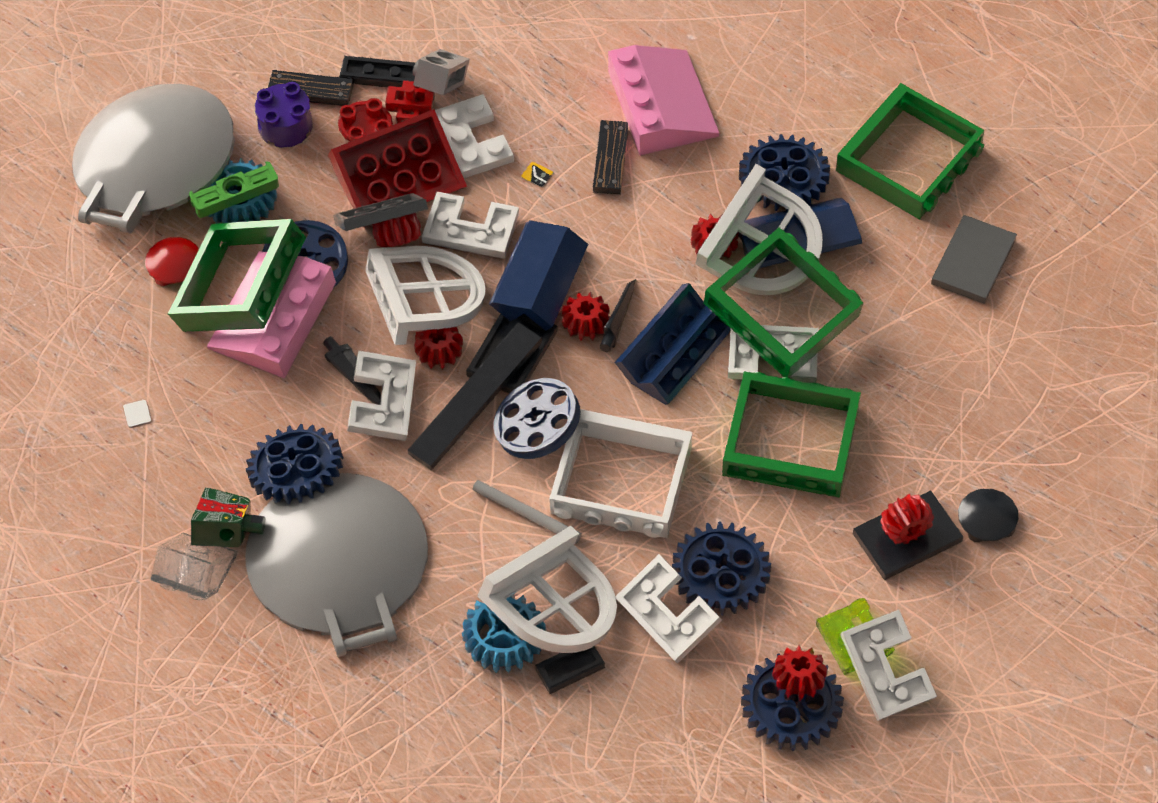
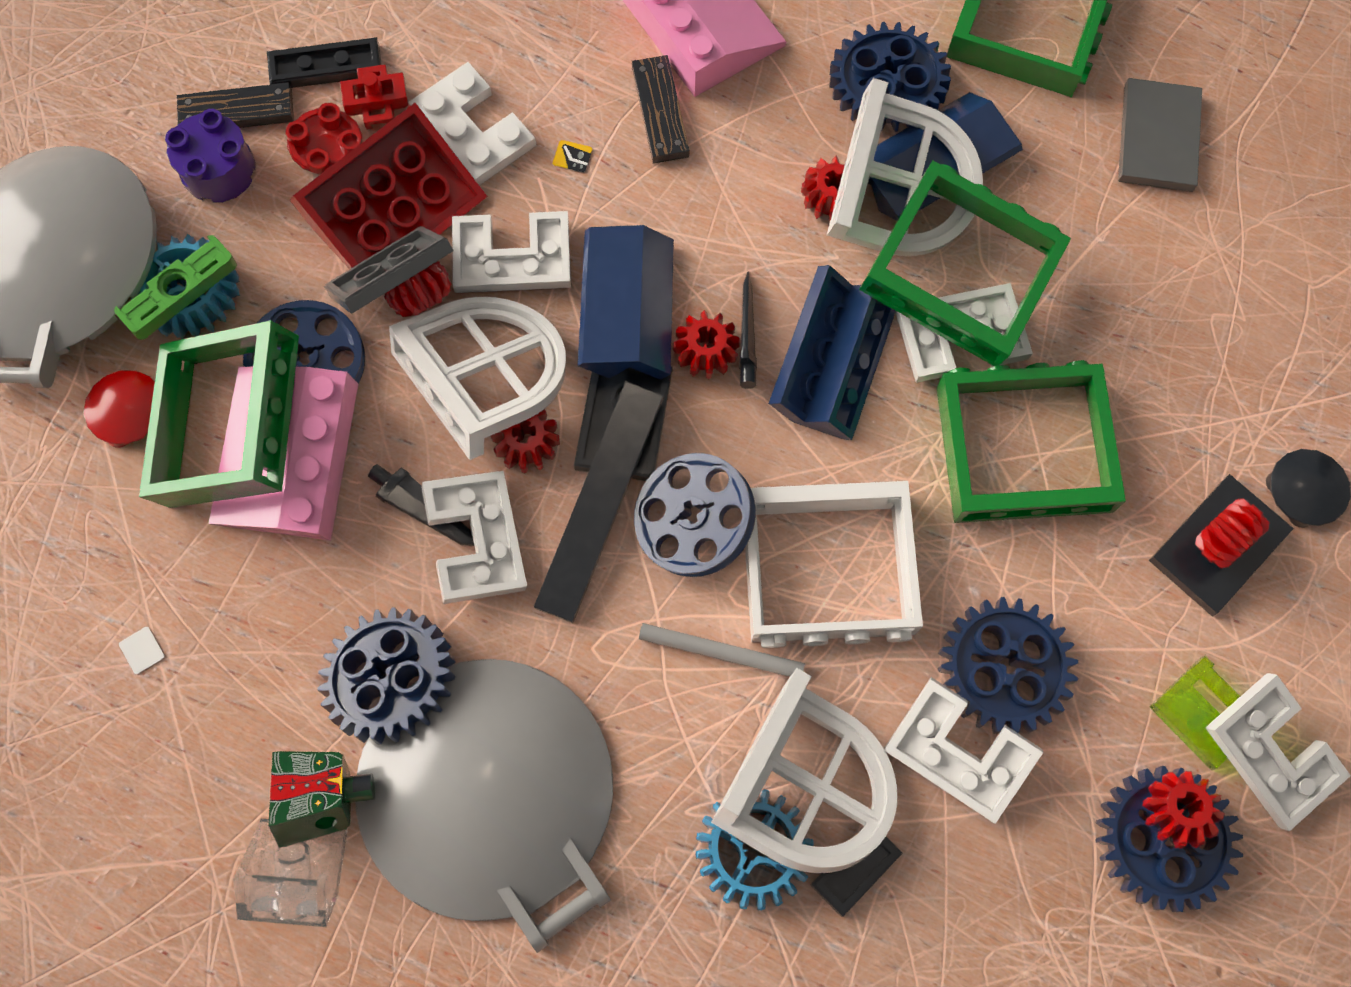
camera: 20 degrees left, 15 degrees up
light grey brick [413,49,470,95] -> none

